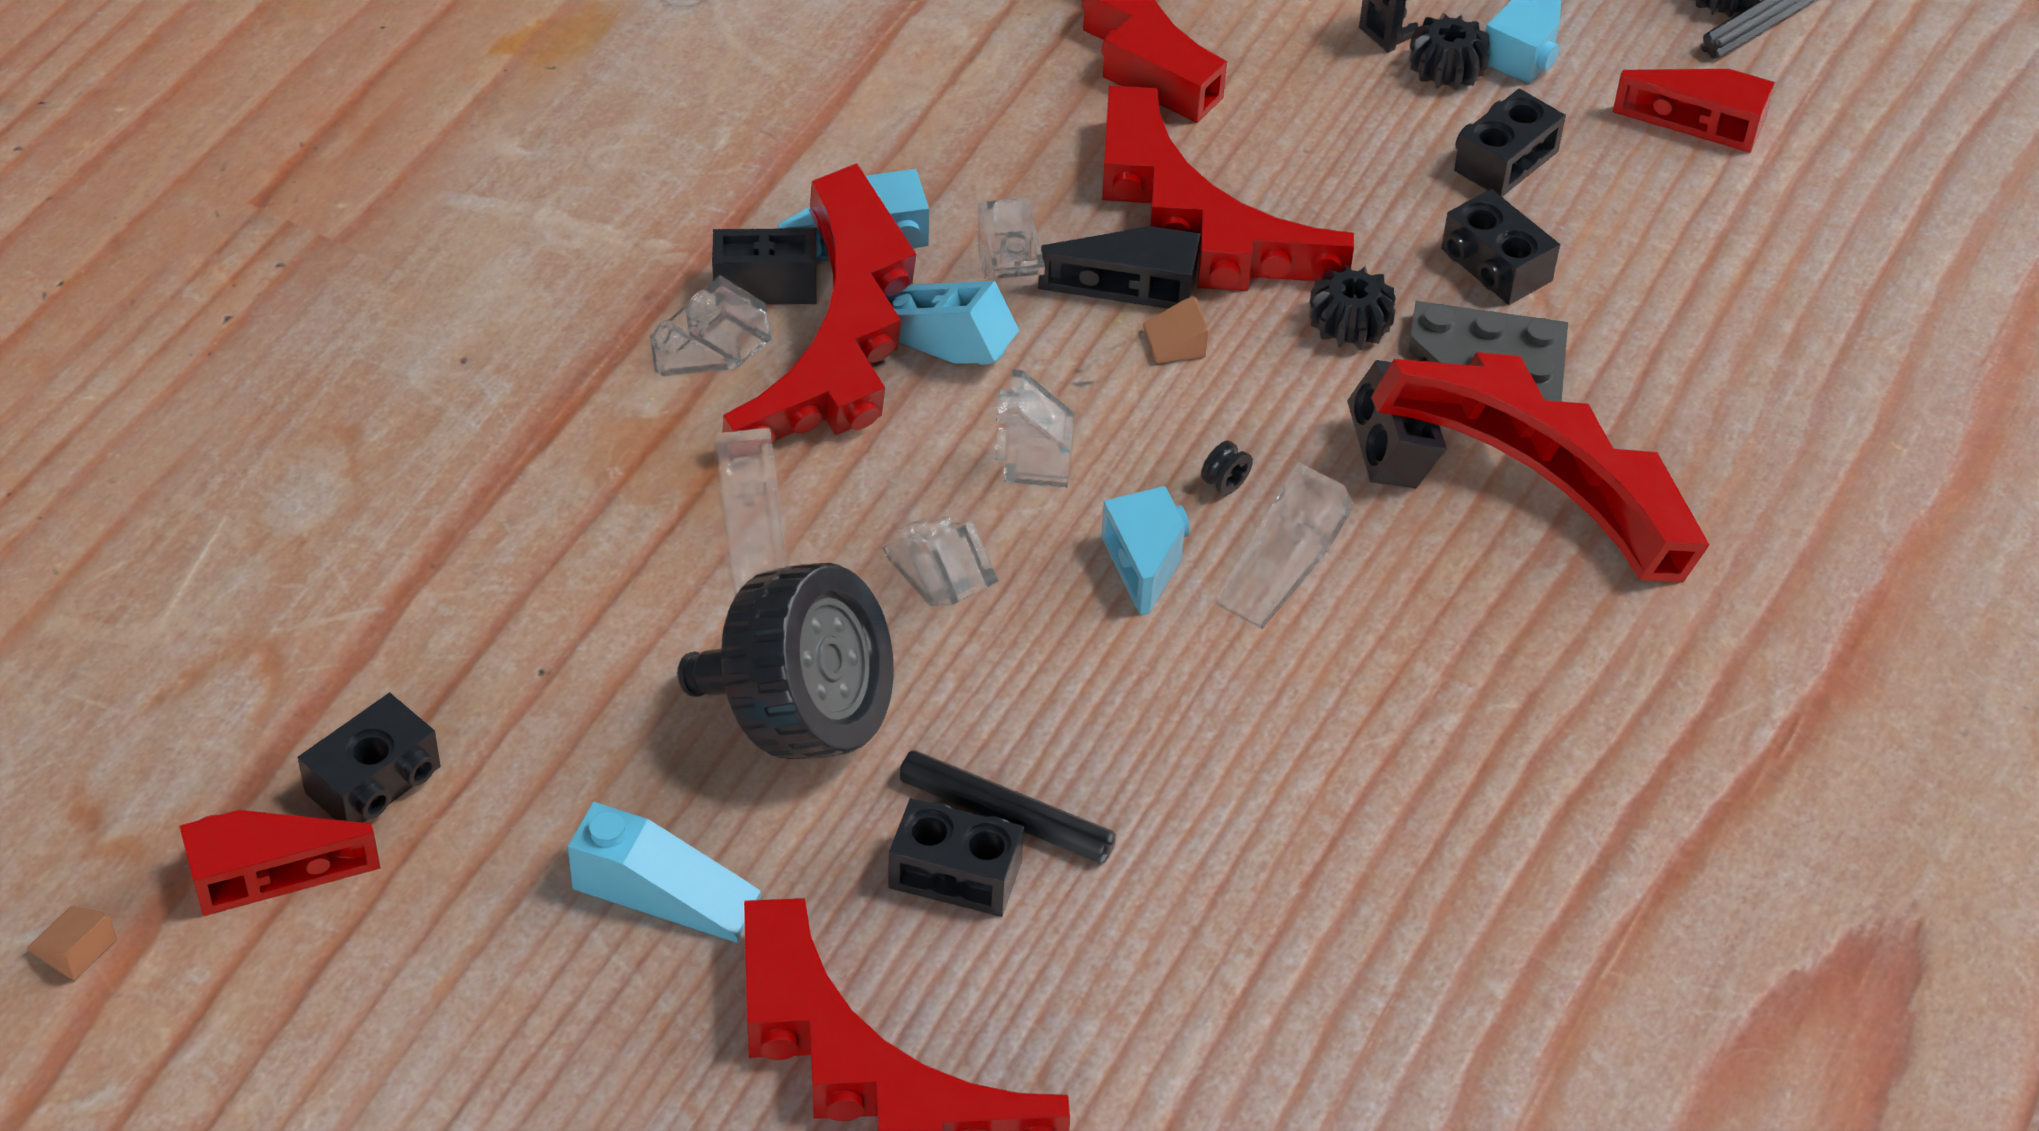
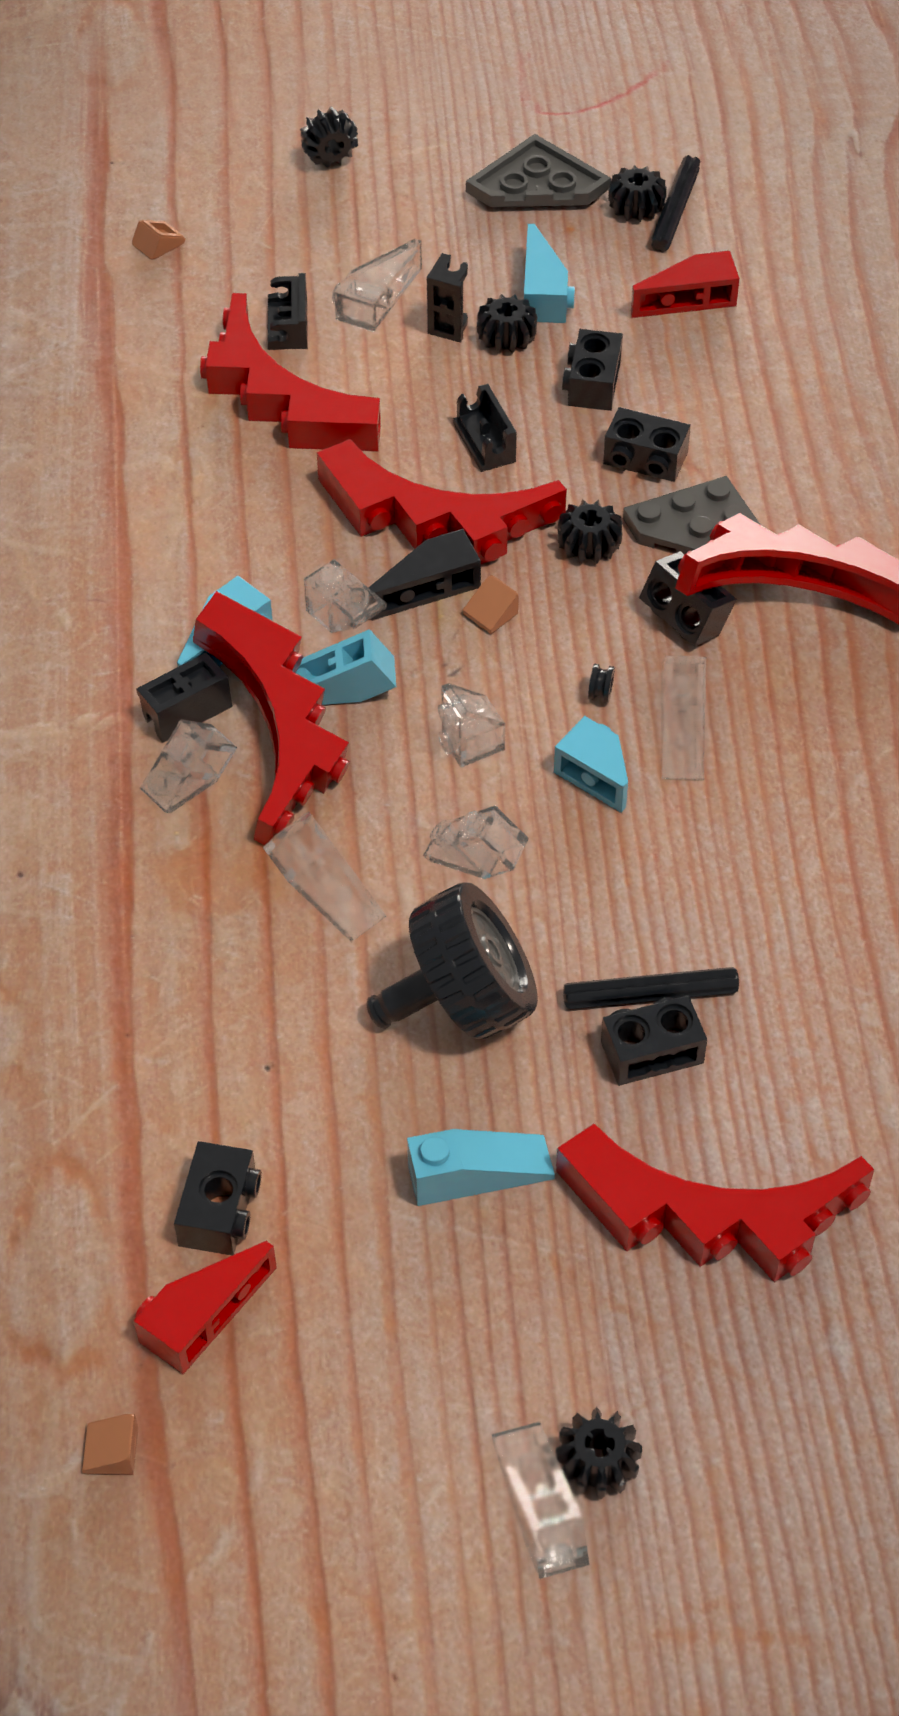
camera: 30 degrees left, 5 degrees up
none -> black hinge [453,384,517,472]

